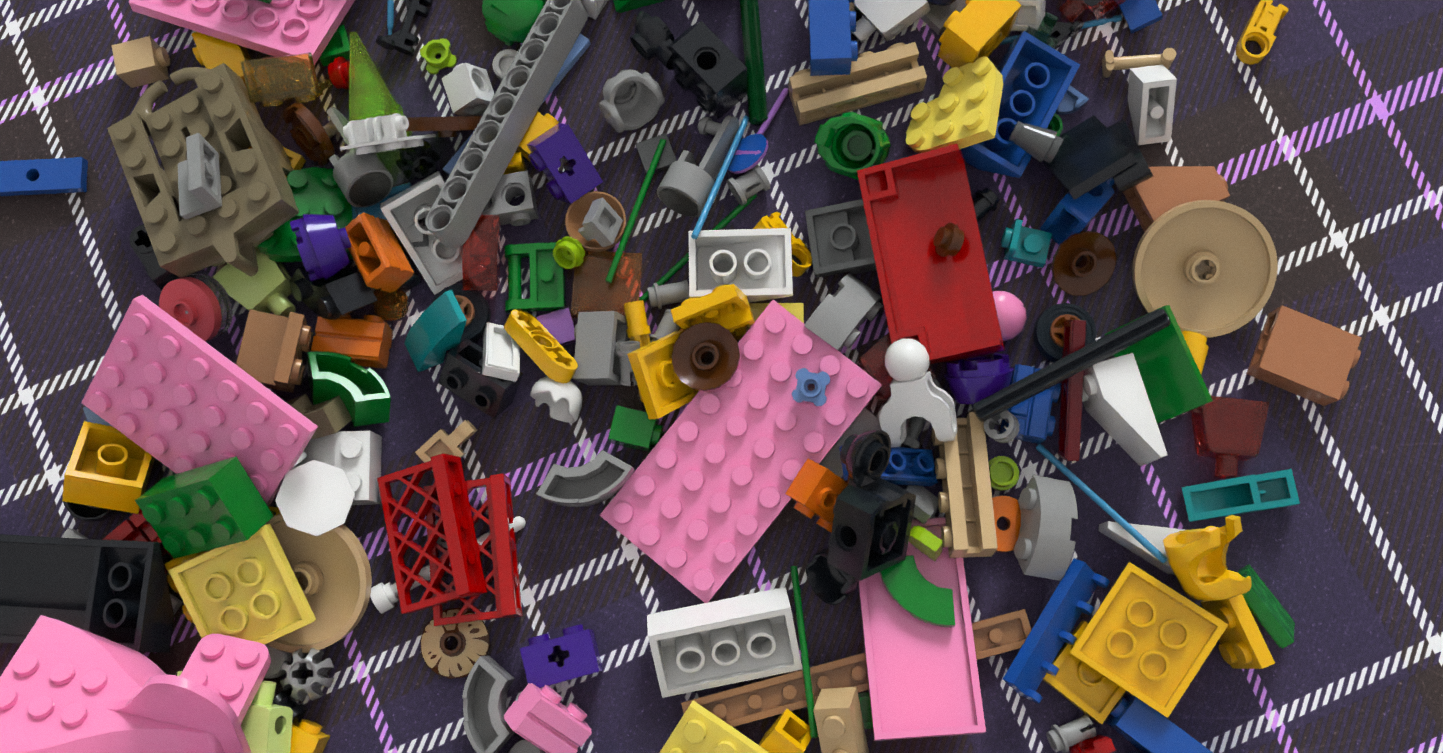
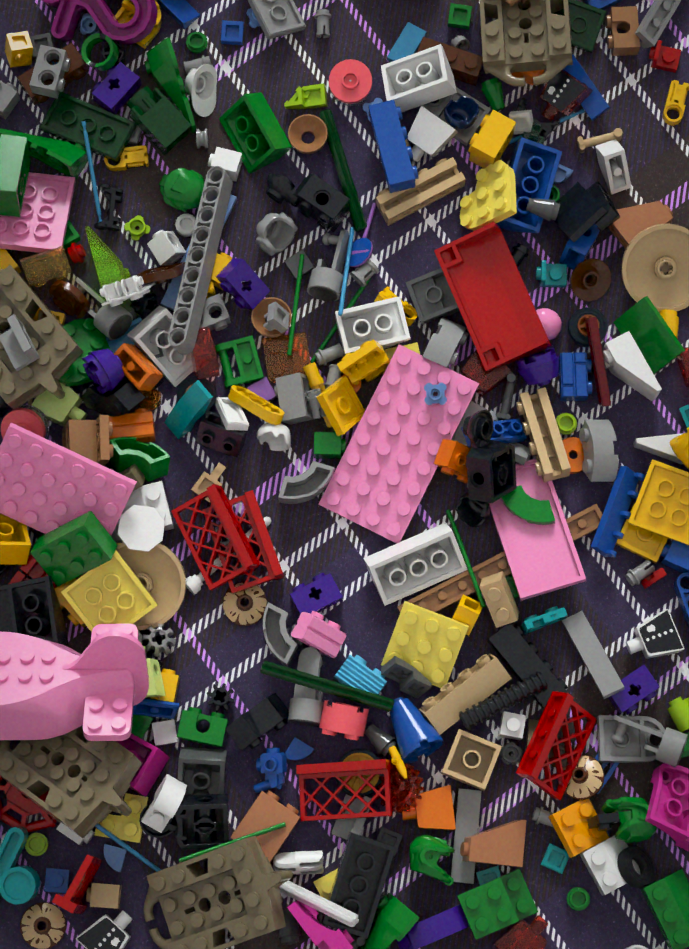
camera: 20 degrees left, 0 degrees up
lime plate [553,236,585,269] -> none
reddish brown dish [671,322,740,391] -> none
green helmet [814,112,891,180] -> none
white piece [879,338,958,448] -> none
lime tile [909,525,943,561] -> none
reddish brown plate [933,223,964,257] -> none
black axle [972,309,1170,421] -> none
light grey bush [984,410,1019,443] -> none
dark azure piece [1036,444,1167,564] -> none

